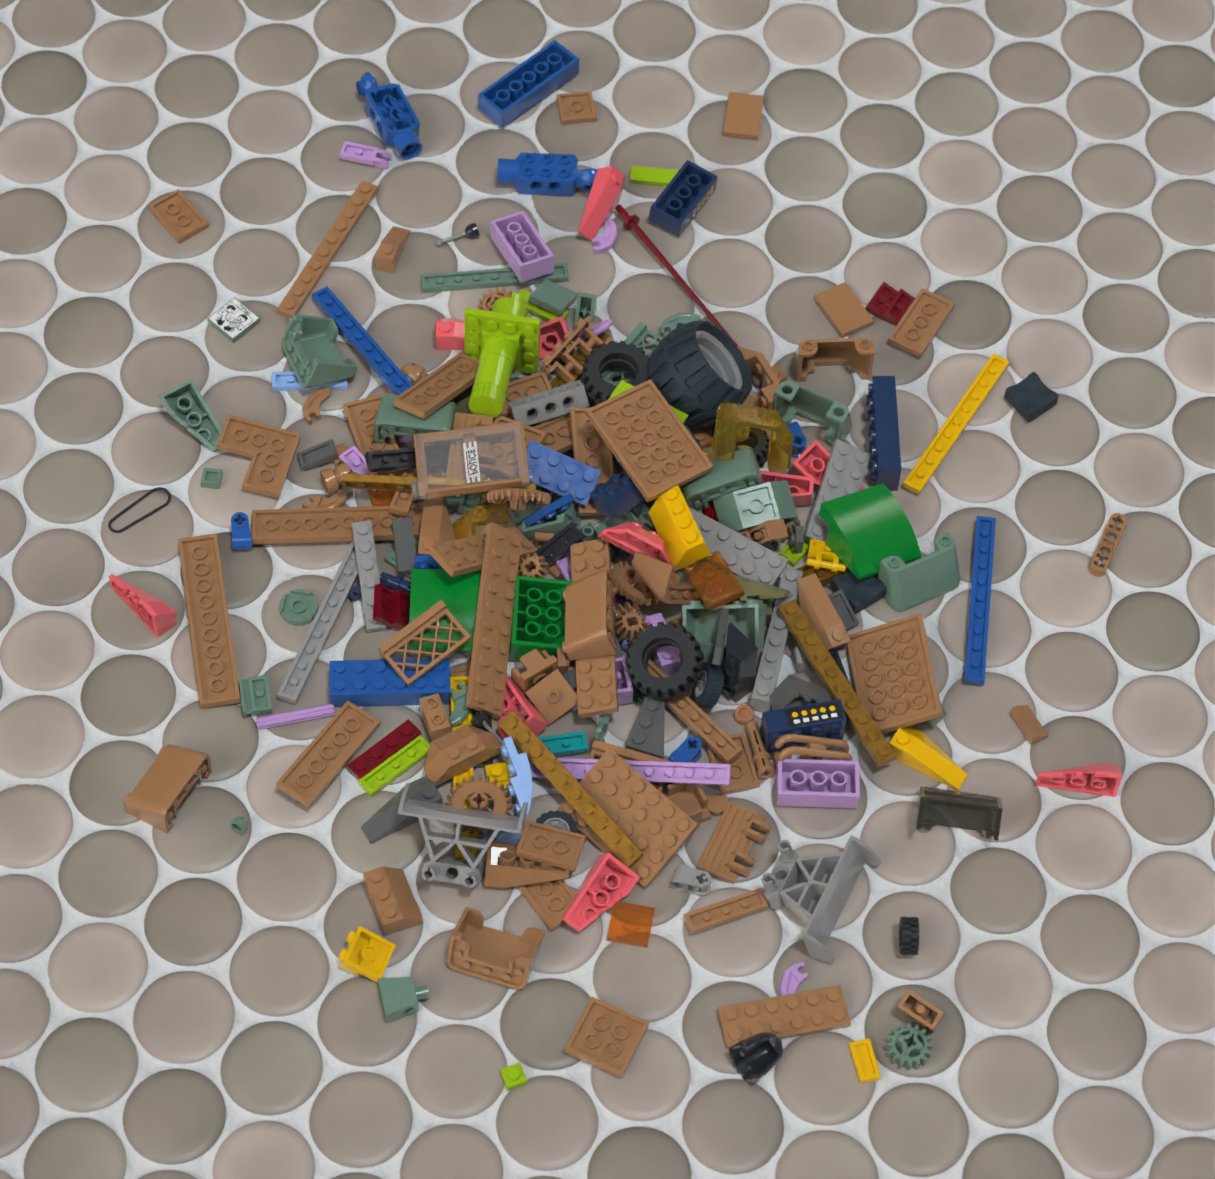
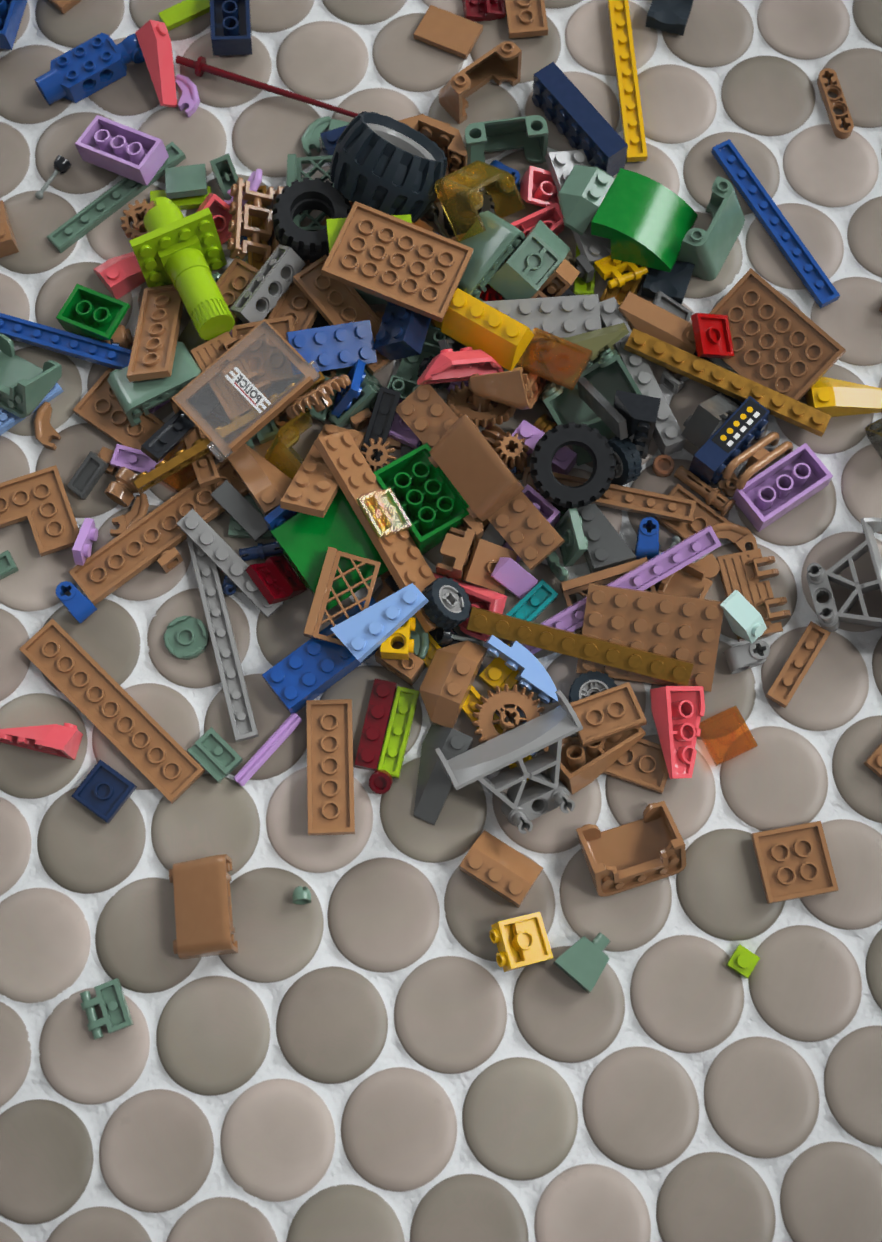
camera: 30 degrees left, 15 degrees up
none -> green slope [56,284,130,340]
none -> dark blue plate [71,760,137,824]
none -> lavender plate [72,518,98,566]
none -> sand green plate [80,978,134,1040]
none -> medium nougat plate [157,547,183,574]
none -> light blue wing [331,583,429,663]
none -> clear yellow slope [357,487,412,539]
none -> dark red tile [369,770,393,794]
none -> yellow brick [380,617,416,660]
none -> black wheel [422,577,471,629]
none -> lavender slope [491,557,538,600]
none -> sand green plate [554,508,588,567]
none -> sand green wedge [557,165,615,236]
none -> red plate [691,313,734,359]
none -> medium nougat piece [712,522,758,552]
none -> light aqua slope [720,590,767,644]

